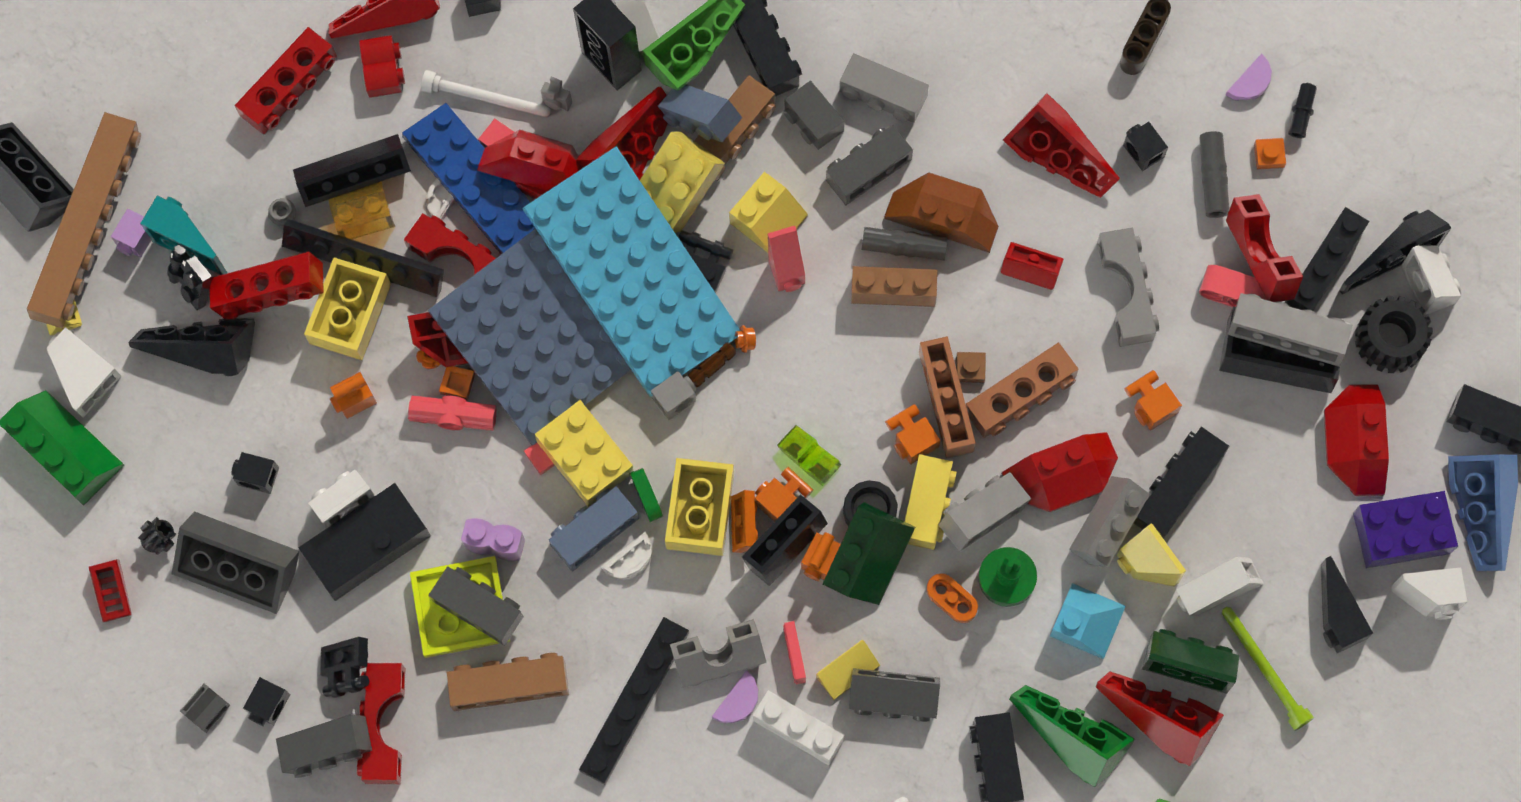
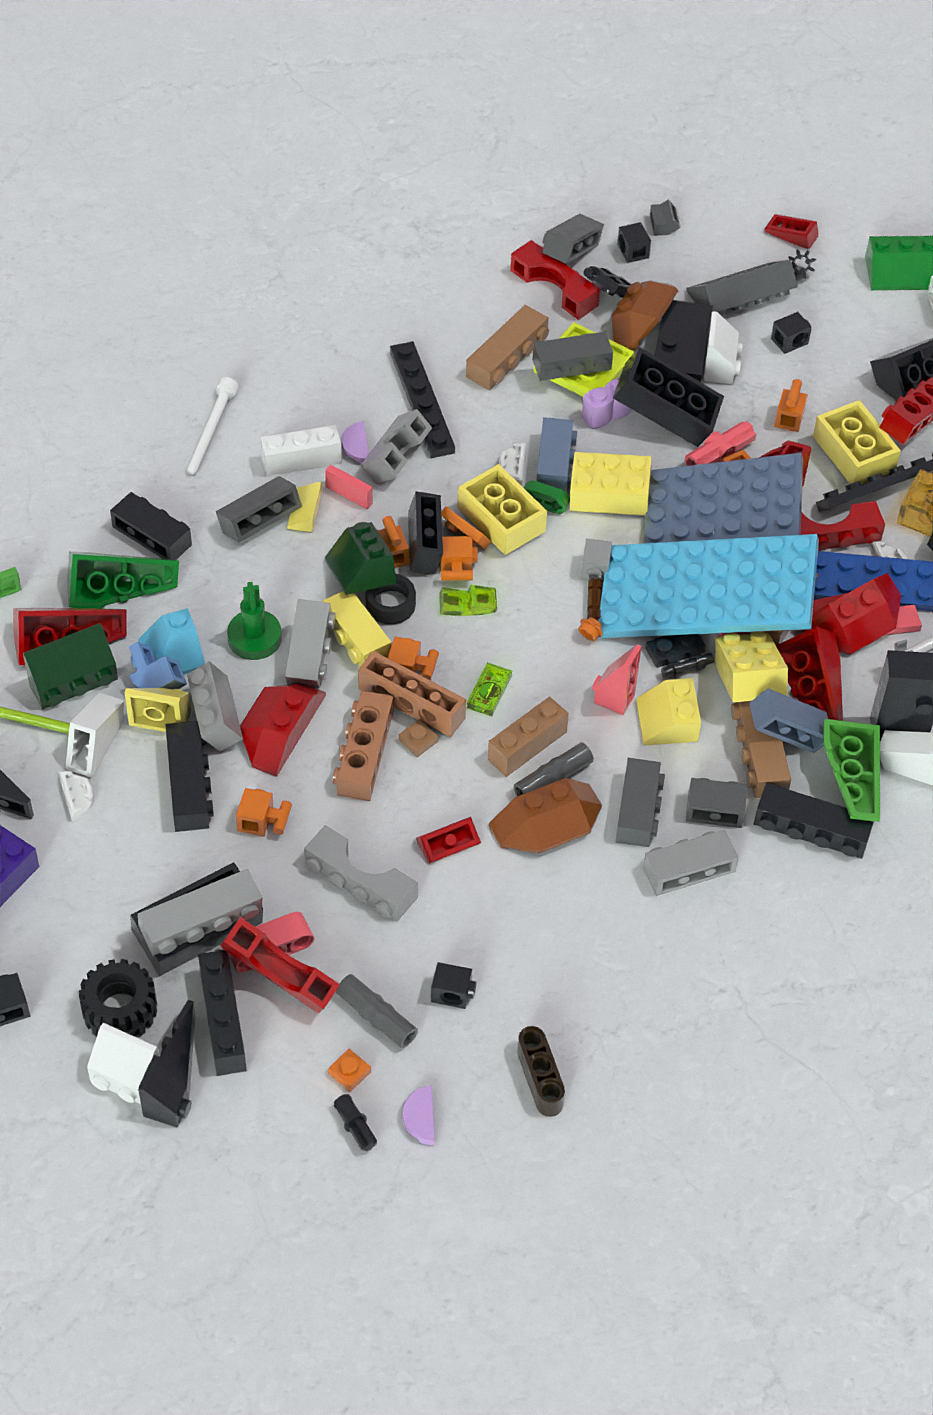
camera: 130 degrees right, 20 degrees down
orange plate [927,573,978,623] -> none
red wedge [1003,93,1120,198] -> none
red wedge [1324,384,1389,496] -> none
none -> white tile [58,771,94,822]
none -> medium blue brick [129,642,187,690]
none -> clear neon green tile [467,662,512,716]
none -> dark orange wedge [612,281,678,350]
none -> black brick [613,347,724,447]

